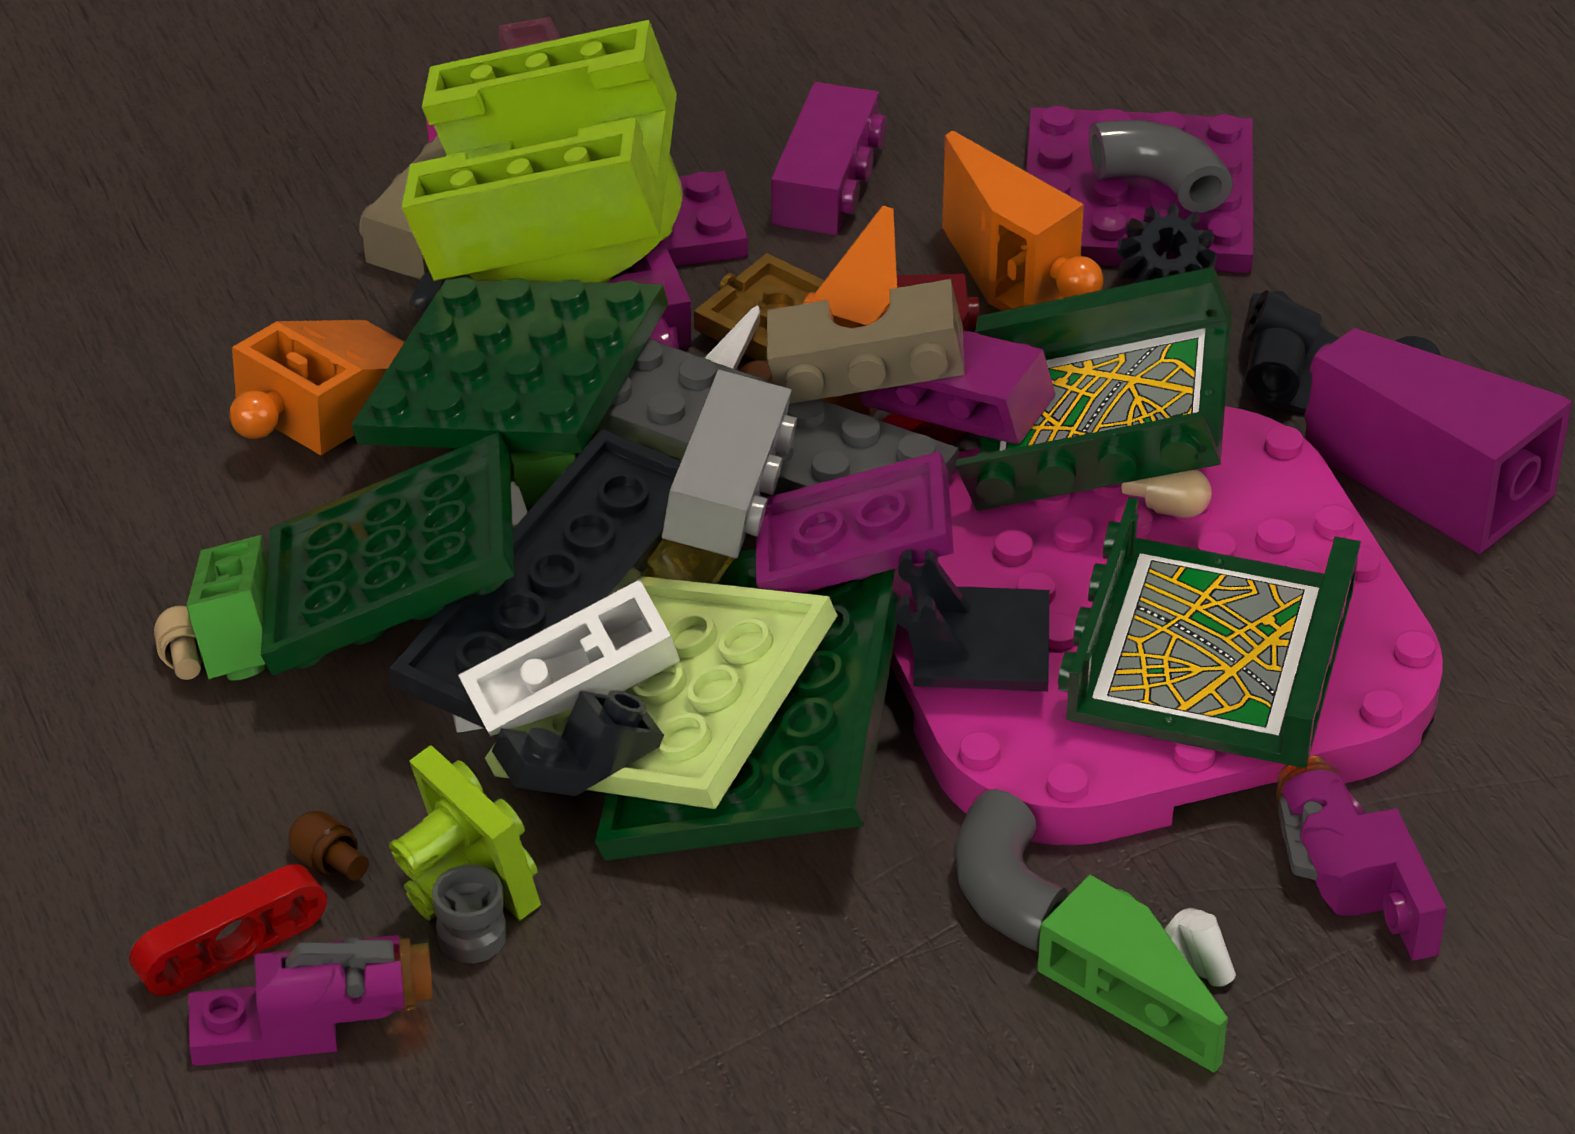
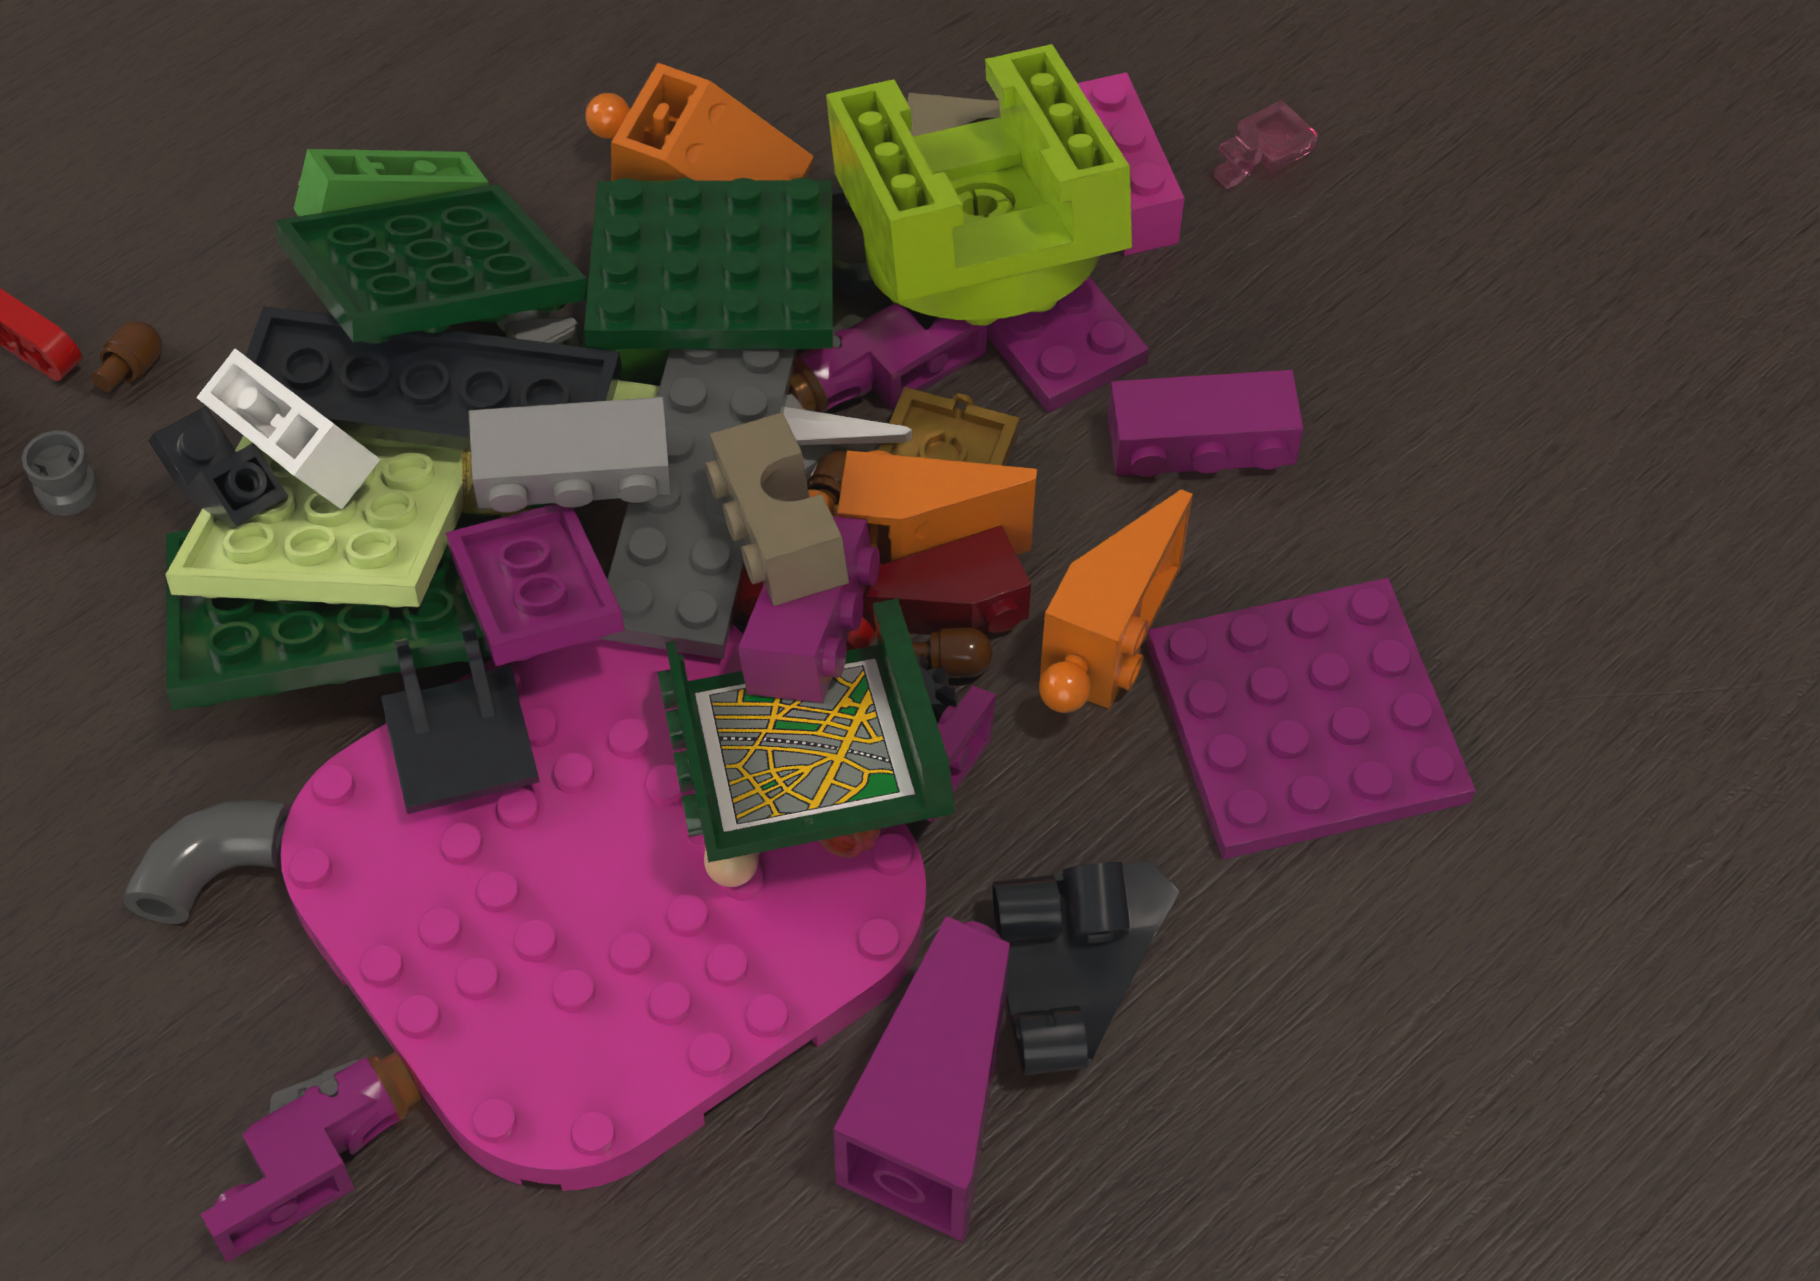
camera: 70 degrees right, 15 degrees up
lime plate [389,745,541,921] -> none
bright green slope [1038,875,1228,1073] -> none
panel [1058,497,1361,769] -> none
dark grey cylinder [1089,120,1233,212] -> none
black gear [1116,203,1217,283] -> none
white plate [1164,908,1236,987] -> none

